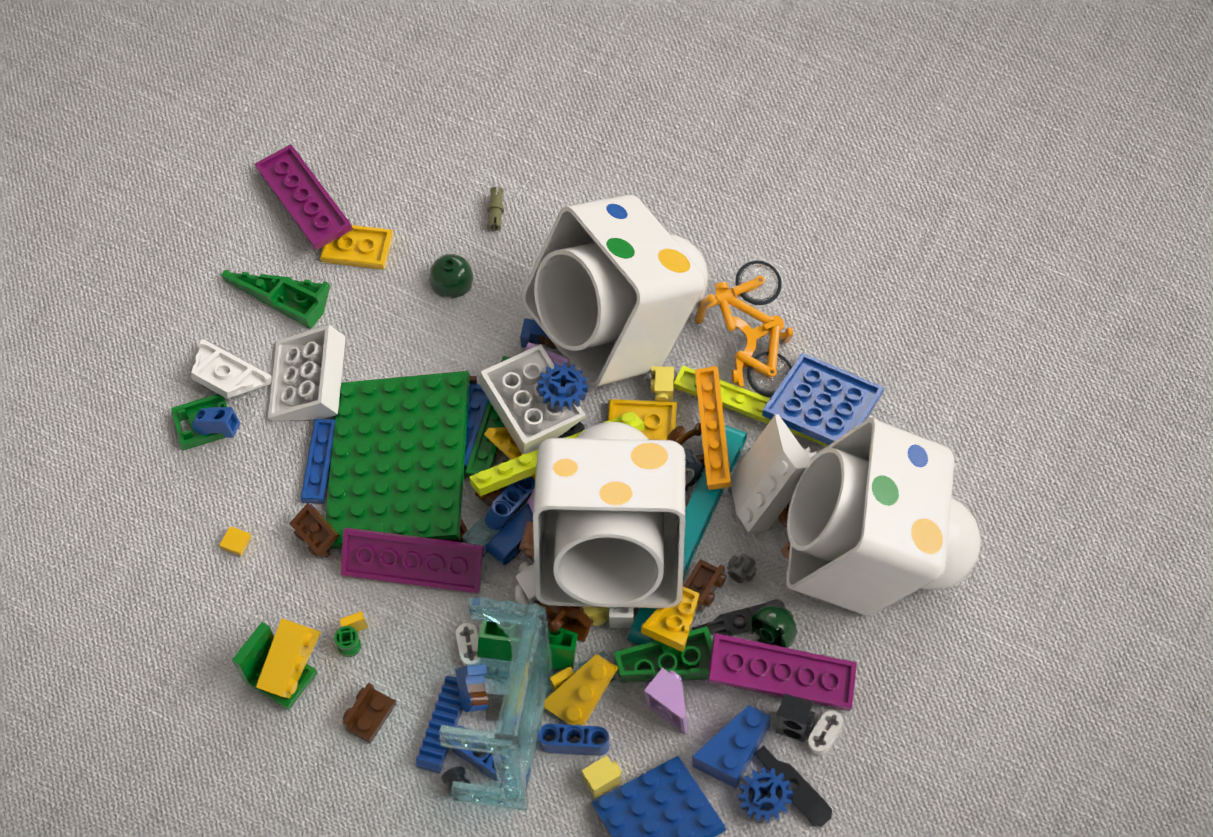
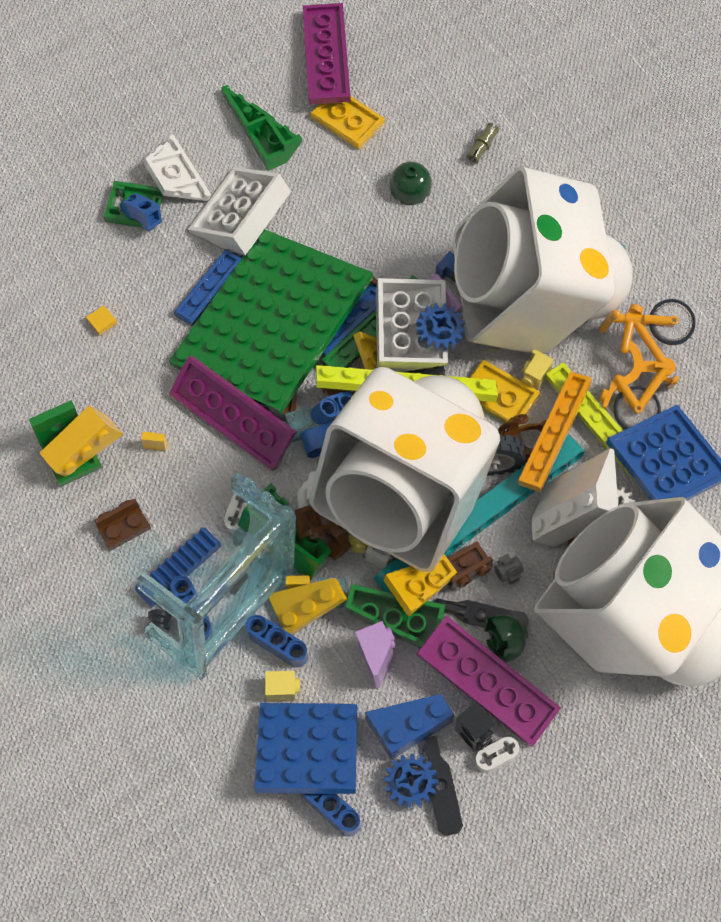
camera: 25 degrees right, 5 degrees up
reddish brown bracket [289,503,340,558] -> none
green wheel [334,626,361,657] -> none
blue leg [455,664,489,712] -> none

